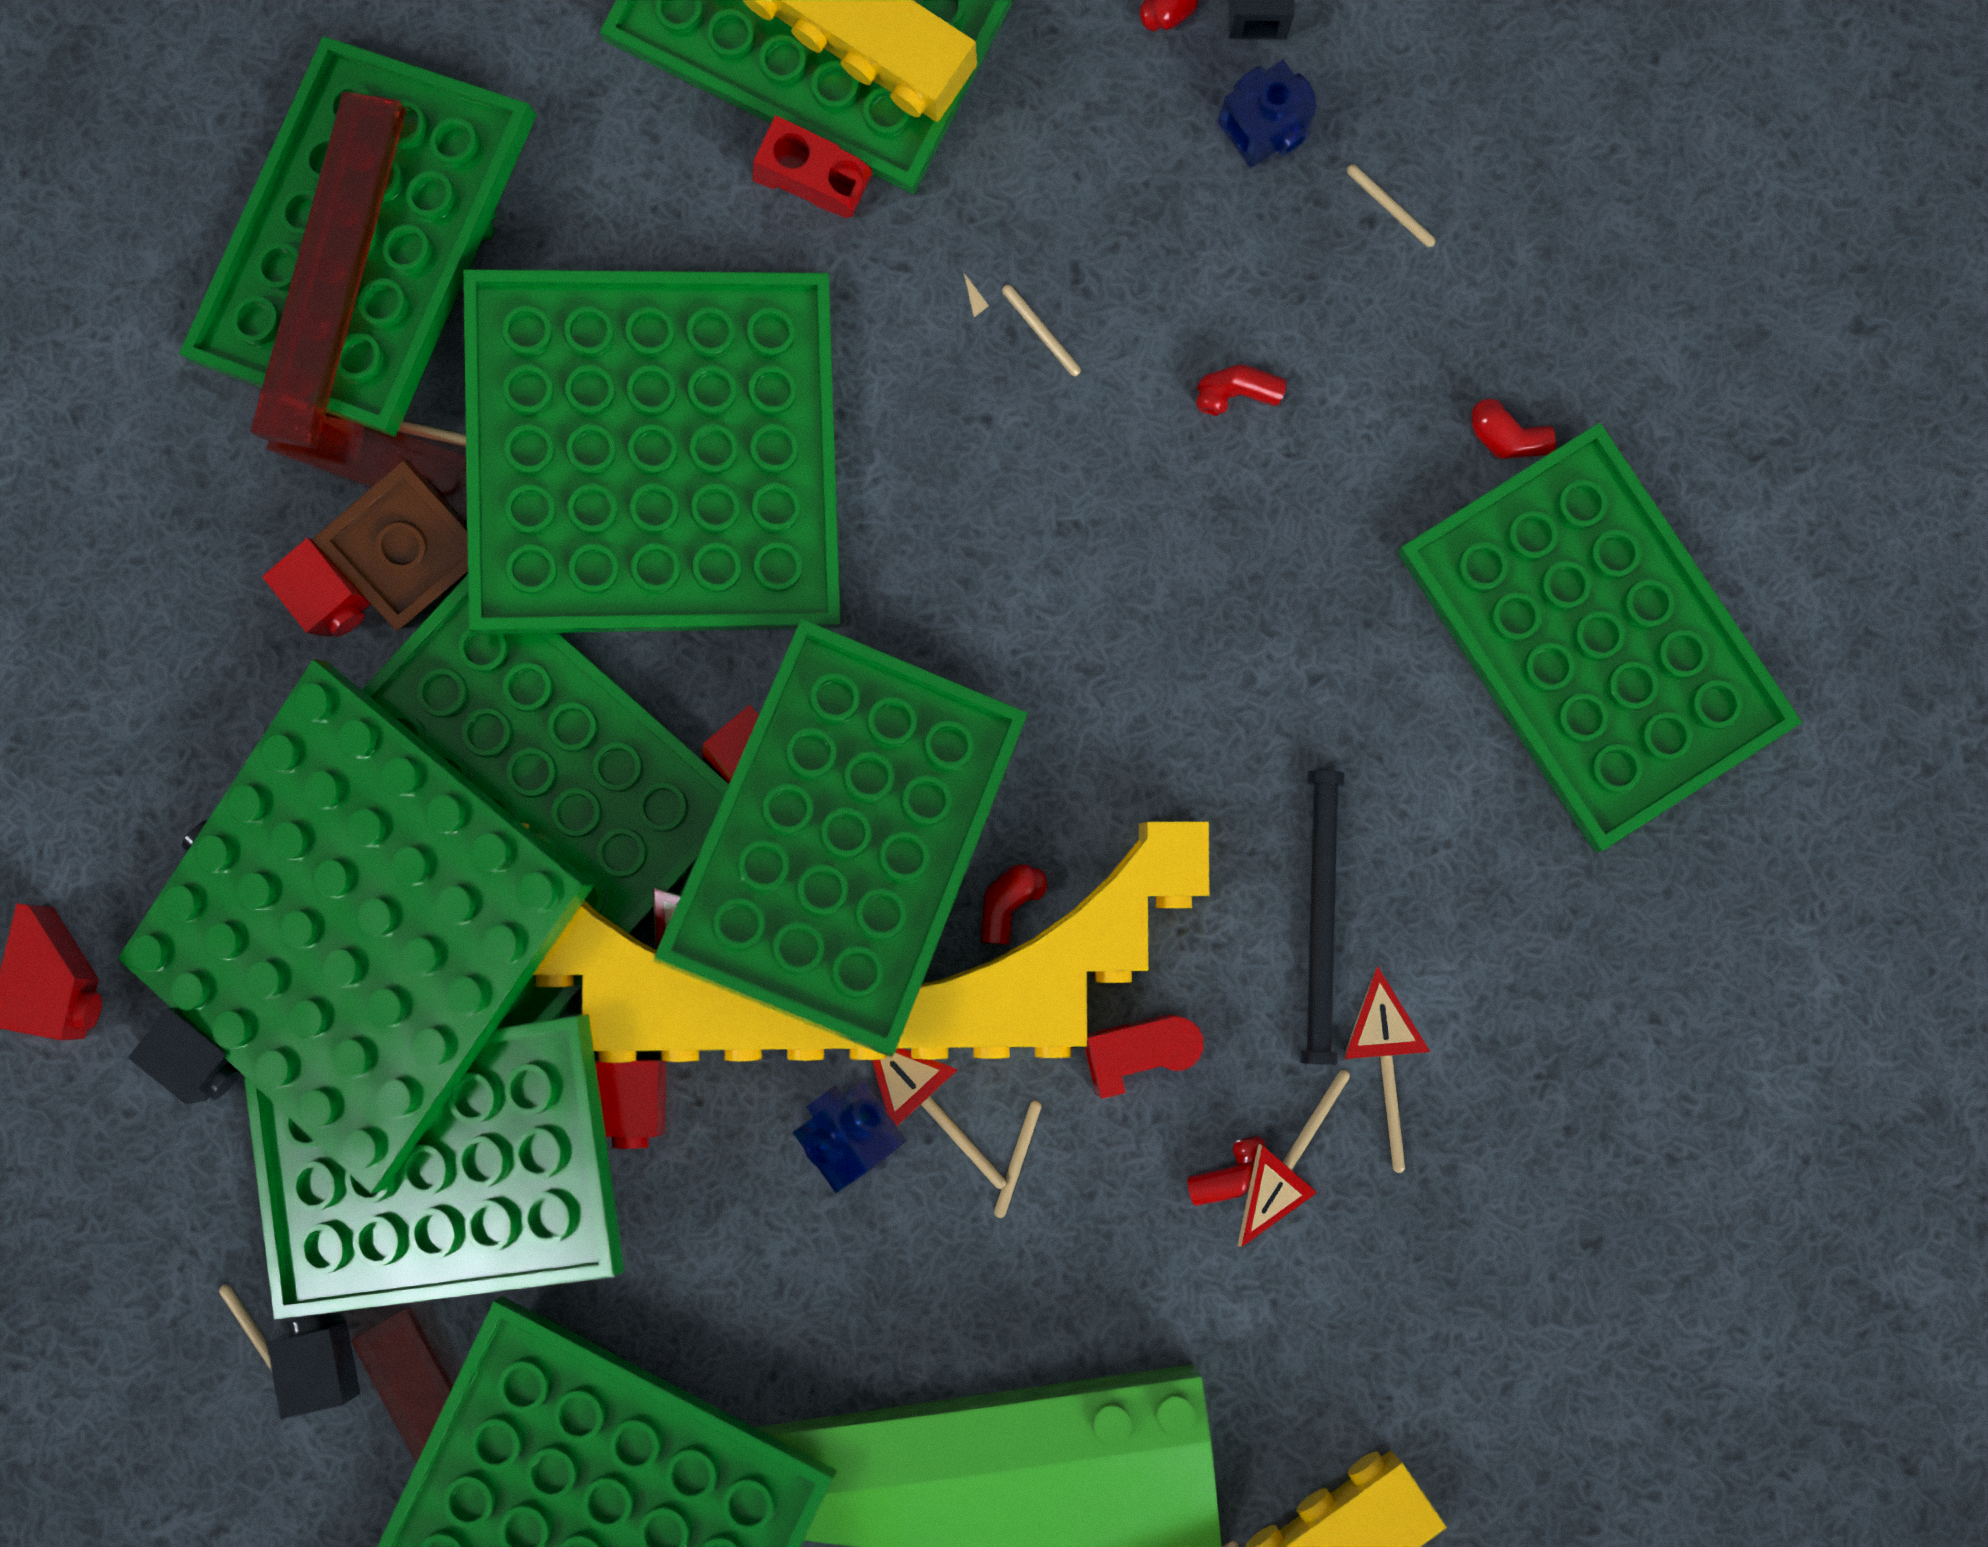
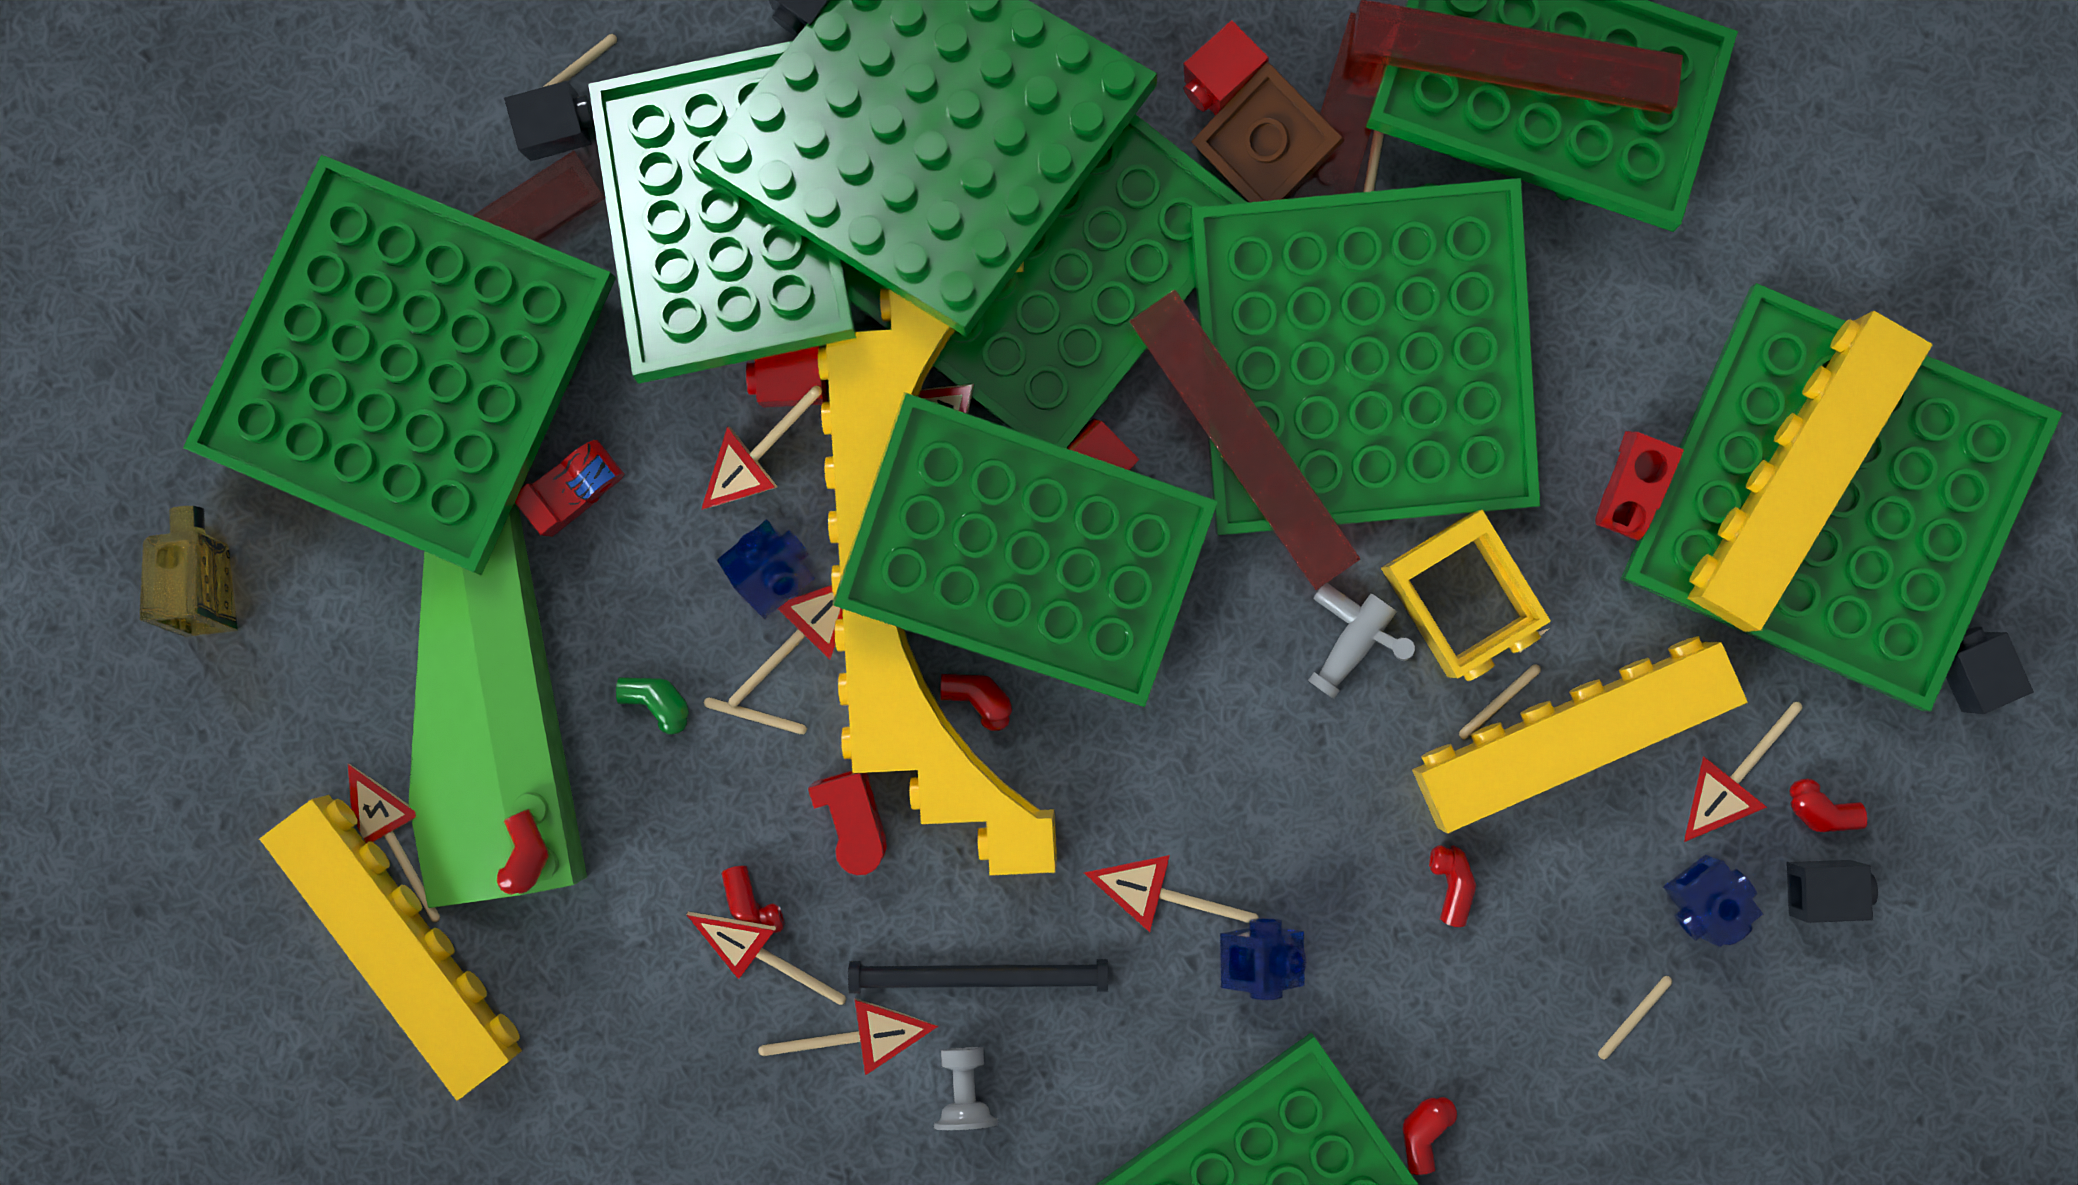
camera: 90 degrees right, 5 degrees up
none -> red arm [497,809,548,895]
none -> red leg [515,440,625,537]
none -> green arm [616,677,689,735]
none -> piece [701,386,822,510]
none -> light grey piece [934,1047,998,1130]
none -> piece [1084,855,1259,932]
none -> clear red tile [1128,289,1360,590]
none -> clear blue brick [1220,918,1306,1000]
none -> light grey piece [1308,582,1415,699]
none -> yellow window [1381,510,1551,681]
none -> yellow brick [1412,636,1748,834]
none -> piece [1684,702,1802,842]

